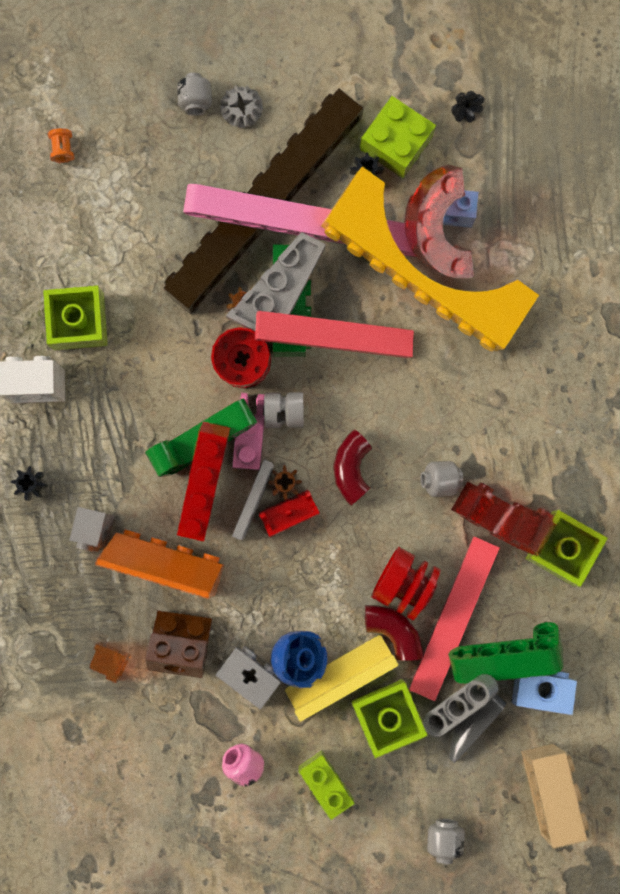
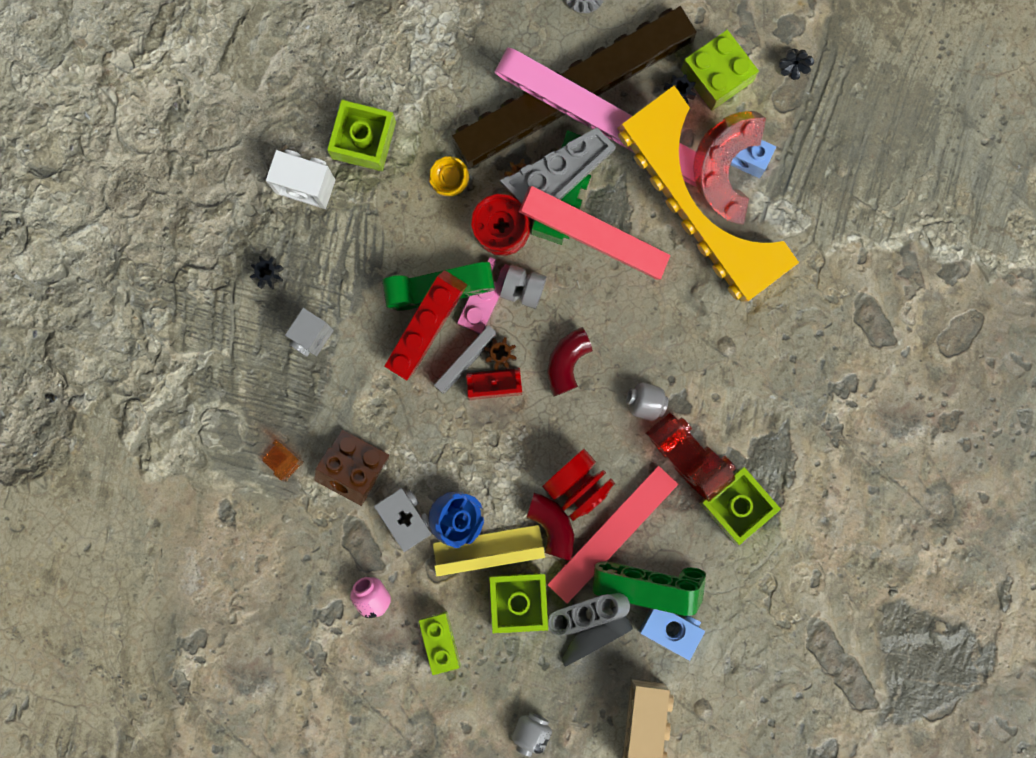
camera: 25 degrees right, 0 degrees up
orange slope [96,529,225,598] -> none
none -> yellow hair [429,156,469,197]

